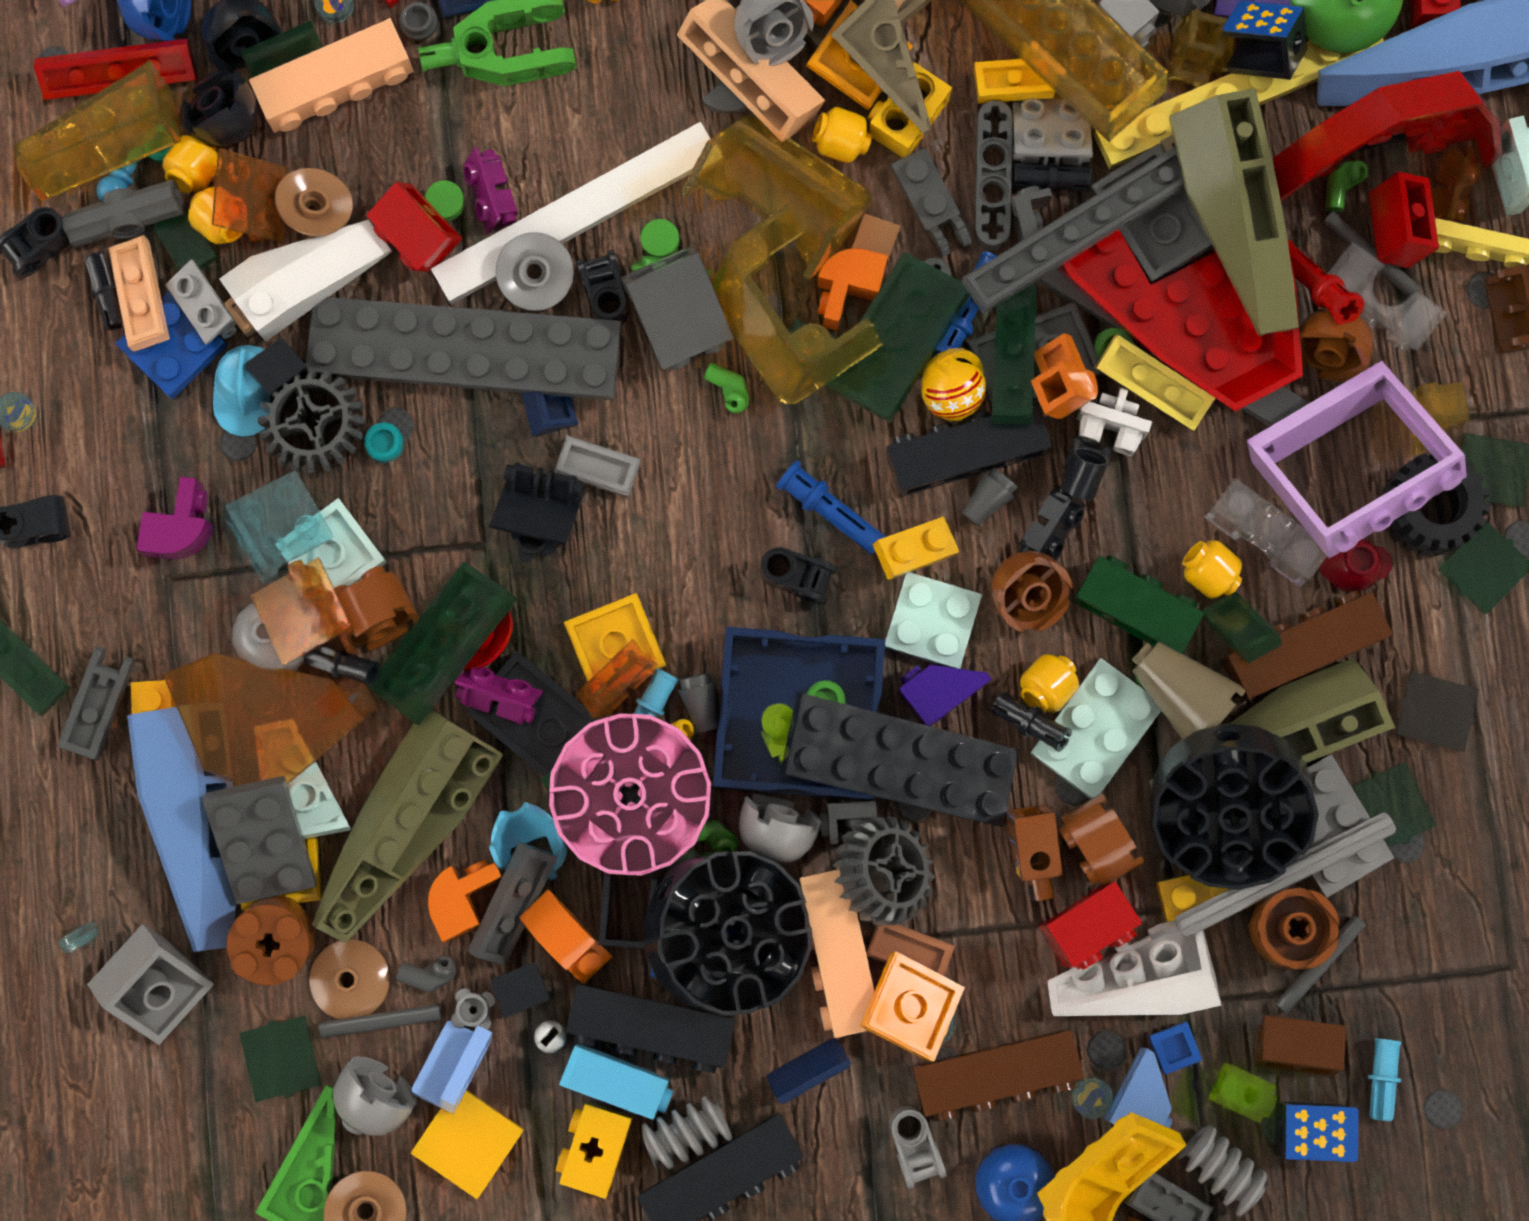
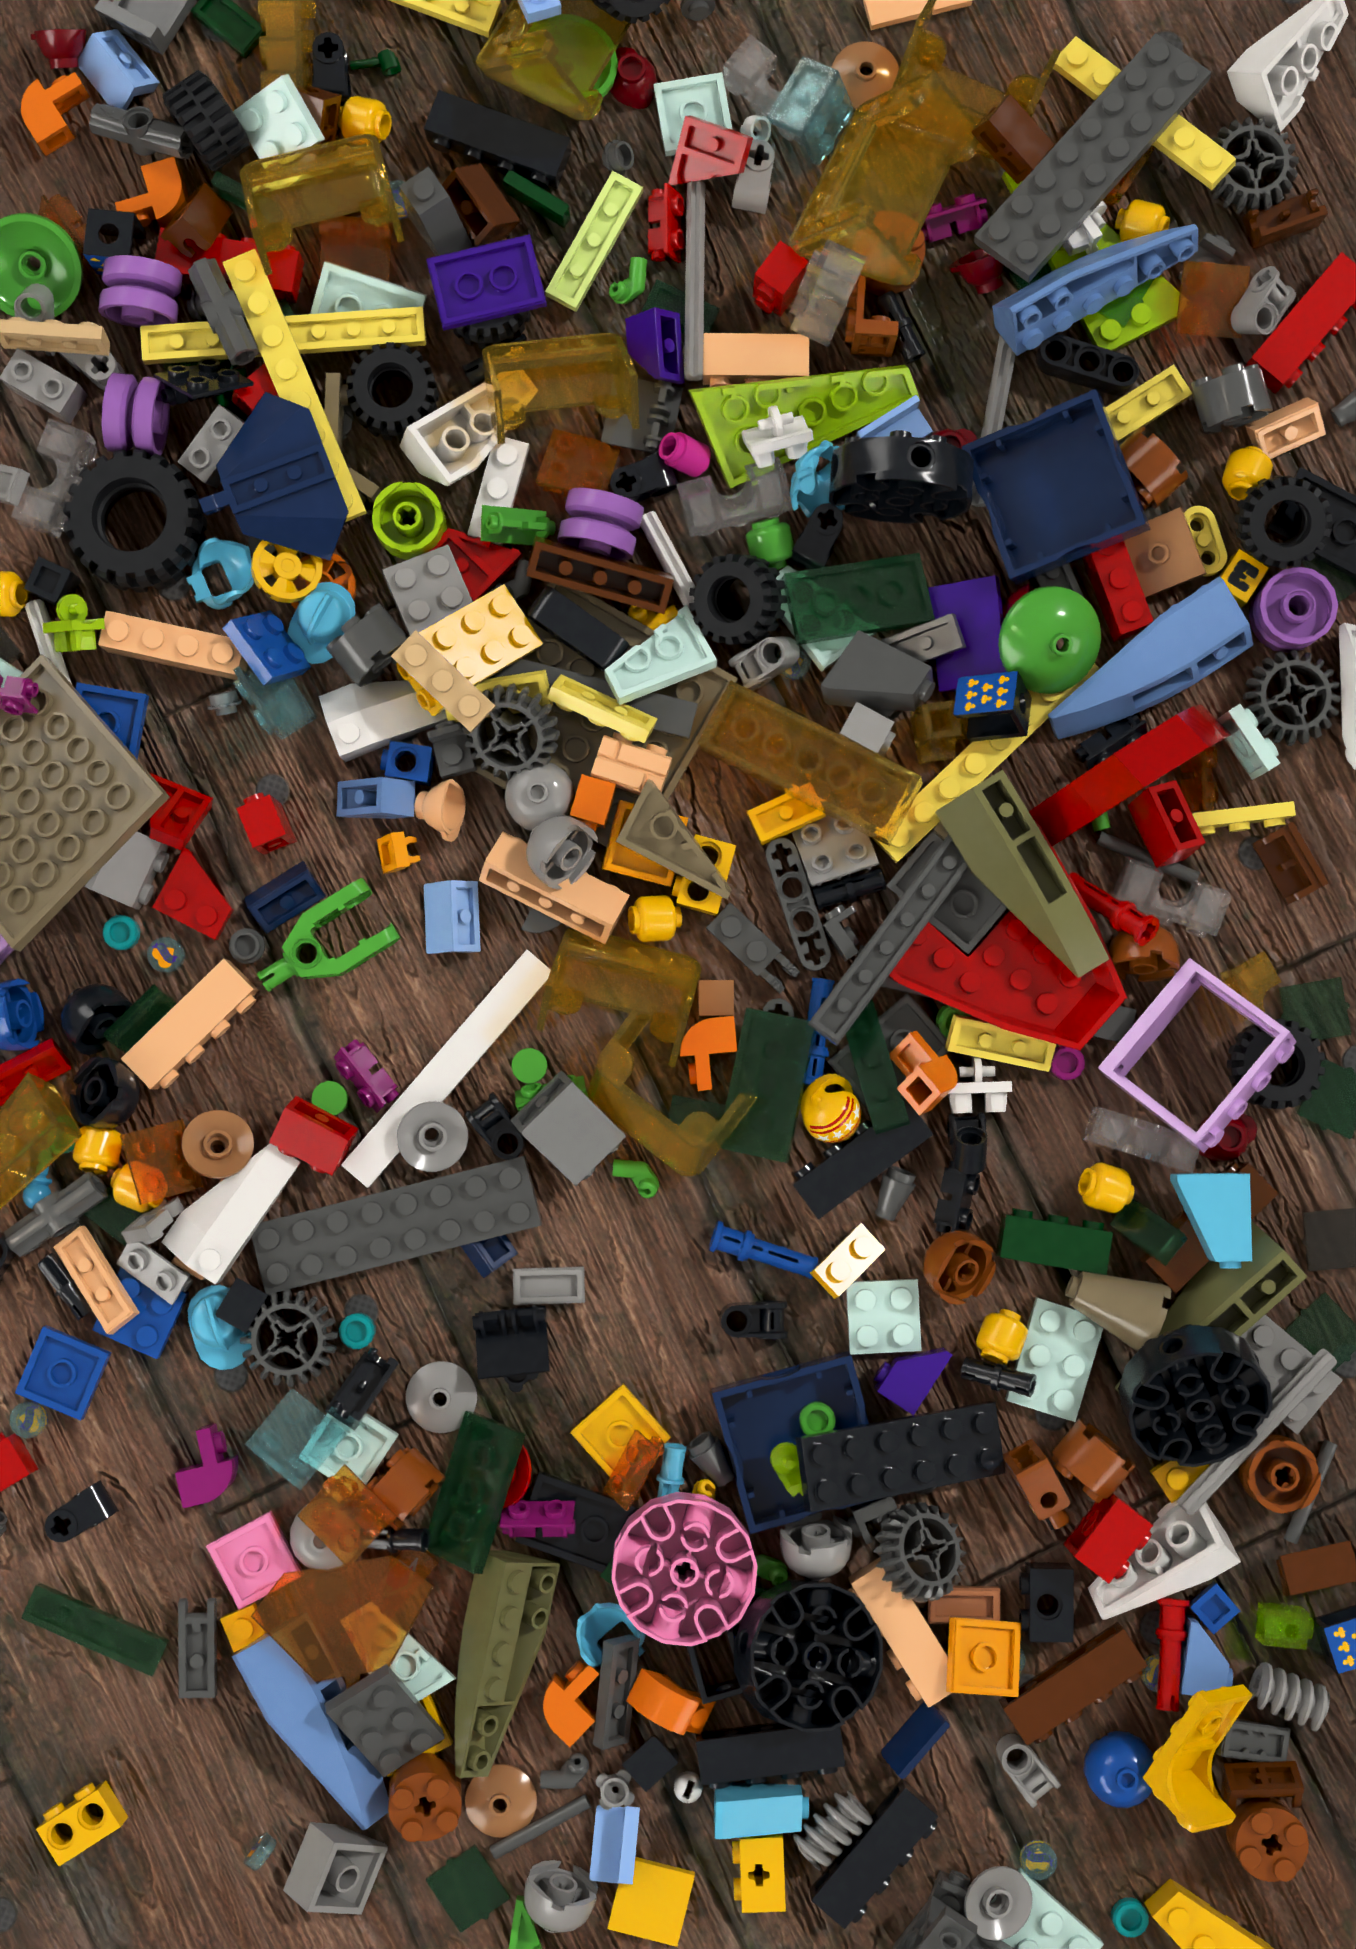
camera: 20 degrees left, 5 degrees up
none -> blue plate [15,1325,112,1421]
none -> light grey plate [121,1196,184,1245]
none -> bright pink tile [206,1511,304,1610]
none -> black hinge [325,1348,399,1431]
none -> light grey dish [406,1361,477,1433]
none -> light blue panel [424,880,481,954]
none -> black brick [1019,1562,1074,1642]
none -> magenta tile [1050,1046,1085,1080]
none -> red pin [1155,1598,1190,1712]
none -> medium azure slope [1170,1173,1252,1269]

